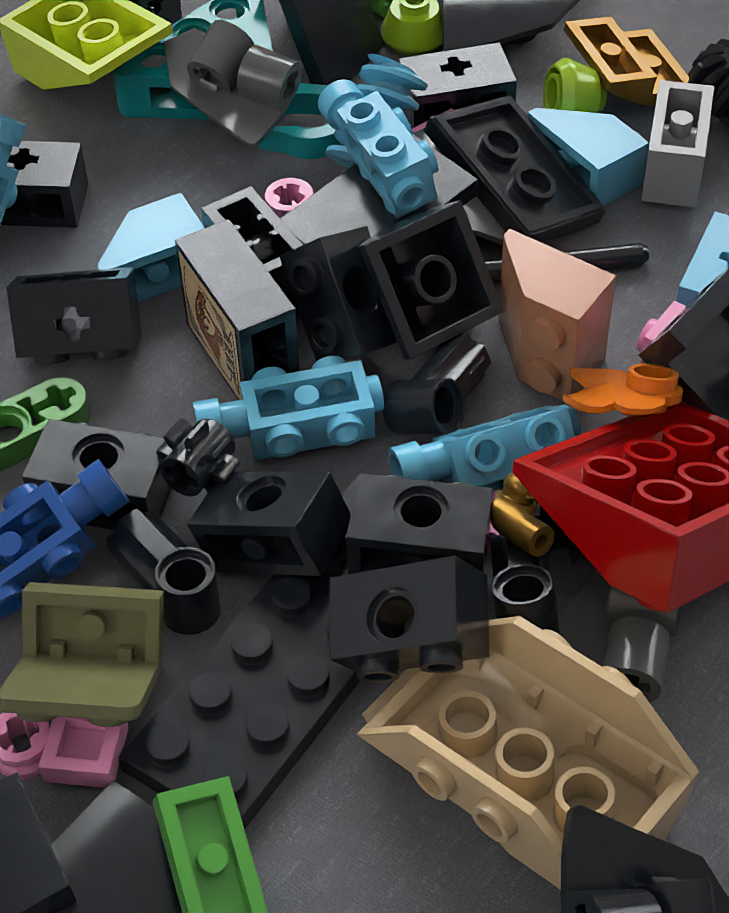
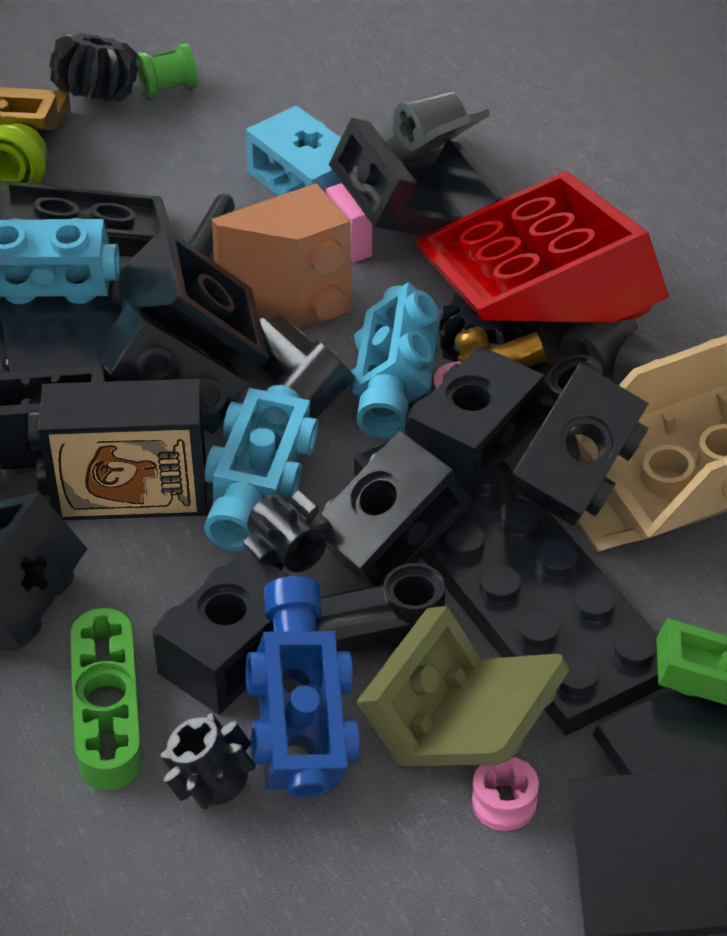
camera: 65 degrees left, 5 degrees down
bright pink plate [38,716,129,788] -> none
medium azure slope [528,108,649,206] -> none
orange plate [563,364,683,416] -> none
light grey brick [641,80,714,208] -> none

